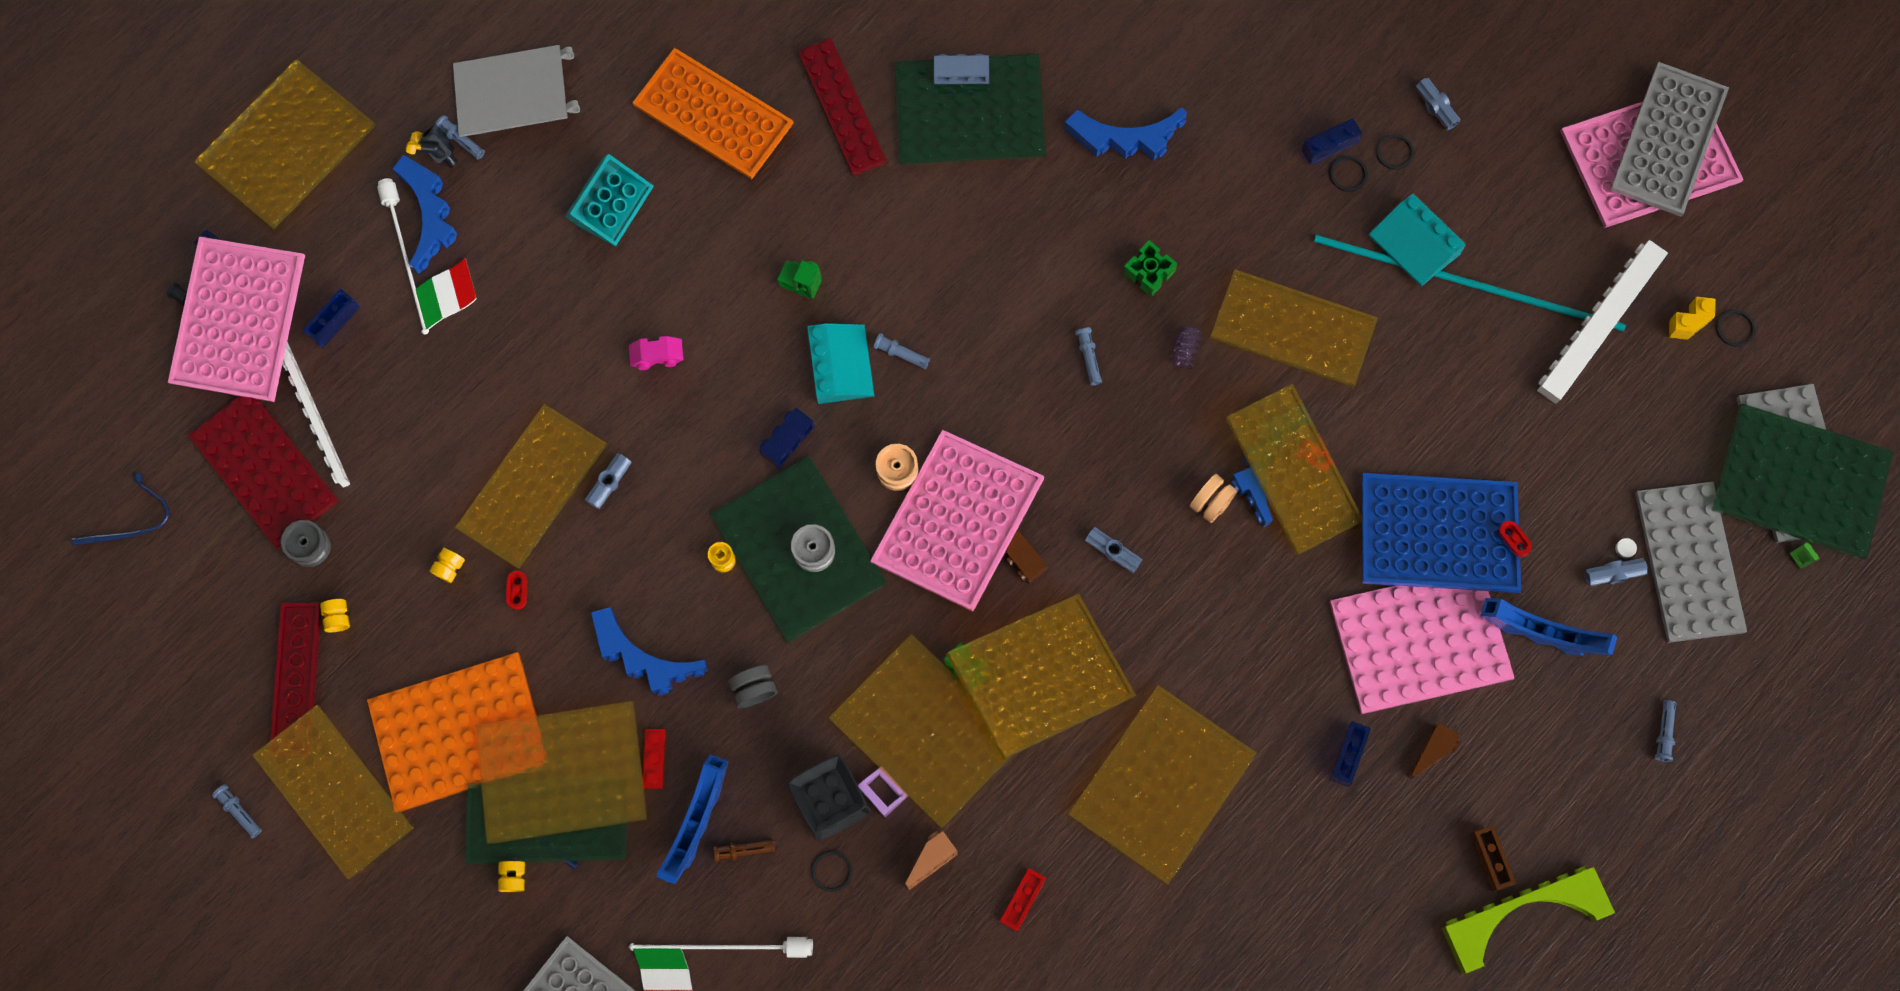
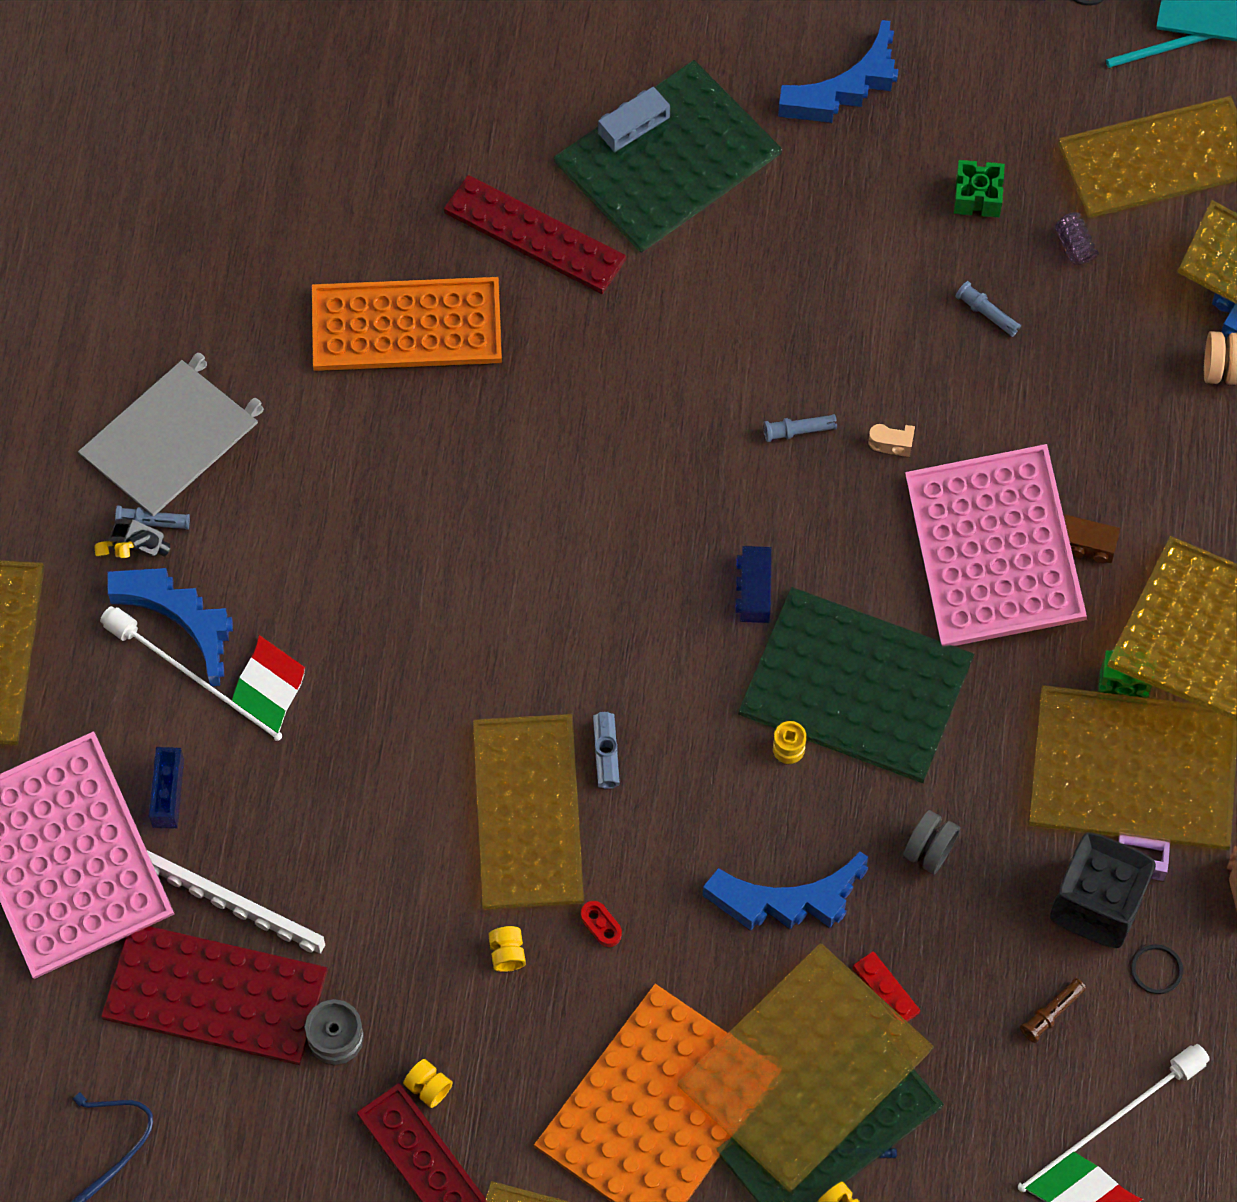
camera: 40 degrees left, 10 degrees down
teal slope [565,154,654,246] -> none
dark pink brick [629,336,683,370] -> none
blue arch [657,755,729,884] -> none
green brick [777,260,822,300] -> none
light grey wheel [791,524,835,572] -> none
teal slope [807,324,874,404] -> none
light nougat wheel [876,444,918,491] -> none
sand blue piece [1085,527,1143,574] -> none
none -> light nougat leg [868,424,915,457]

